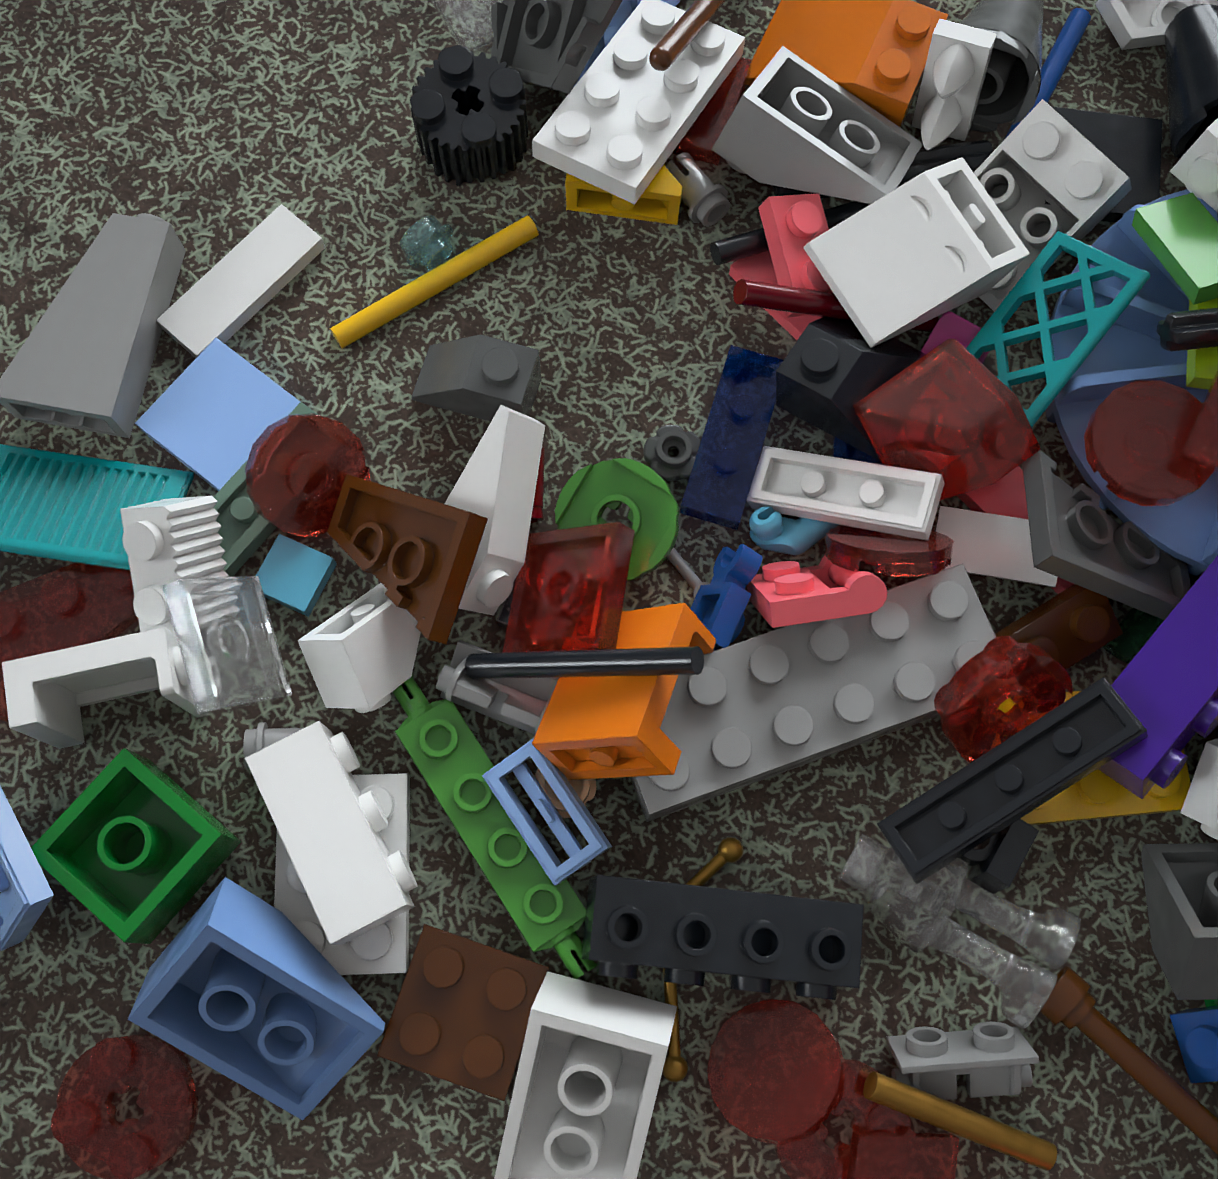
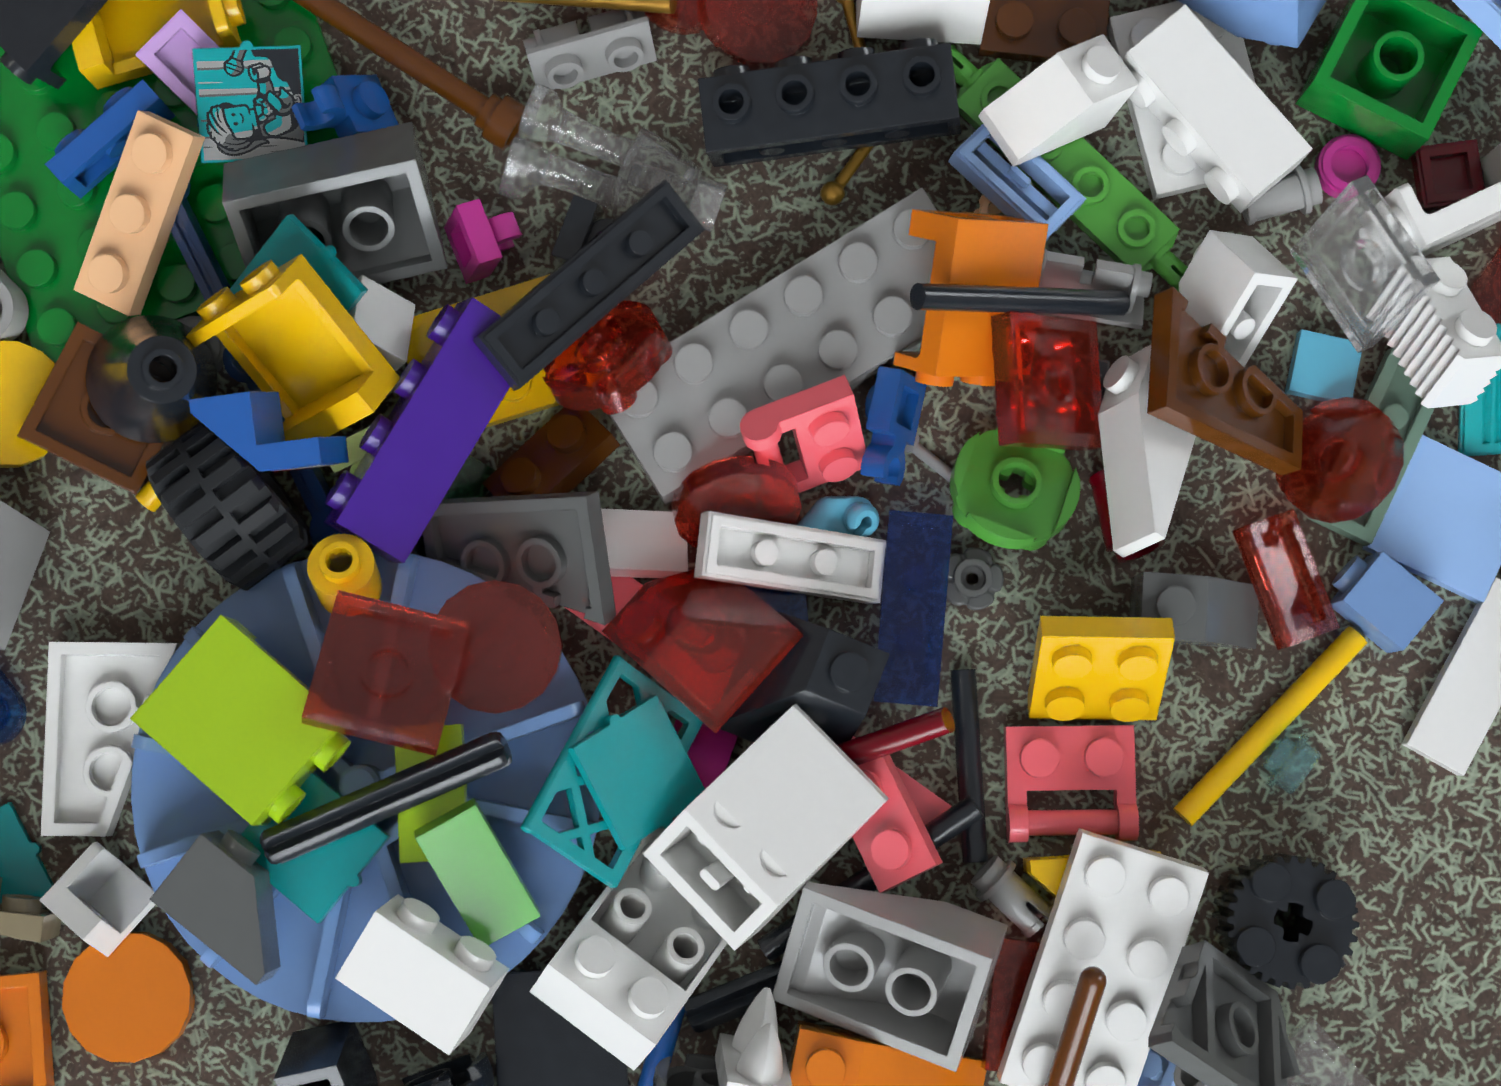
camera: 170 degrees right, 10 degrees up
none -> dark pink tile [444,199,522,284]
none -> teal piece [567,695,705,850]
none -> black bar [950,669,988,863]
none -> white slope [978,34,1139,167]
none -> coral plate [1004,725,1139,843]
none -> yellow plate [1028,616,1175,722]
none -> clear red tile [1232,509,1340,650]
none -> dark pink tile [1314,134,1381,200]
none -> medium blue brick [1328,551,1444,653]
none -> dark red tile [1411,139,1485,211]

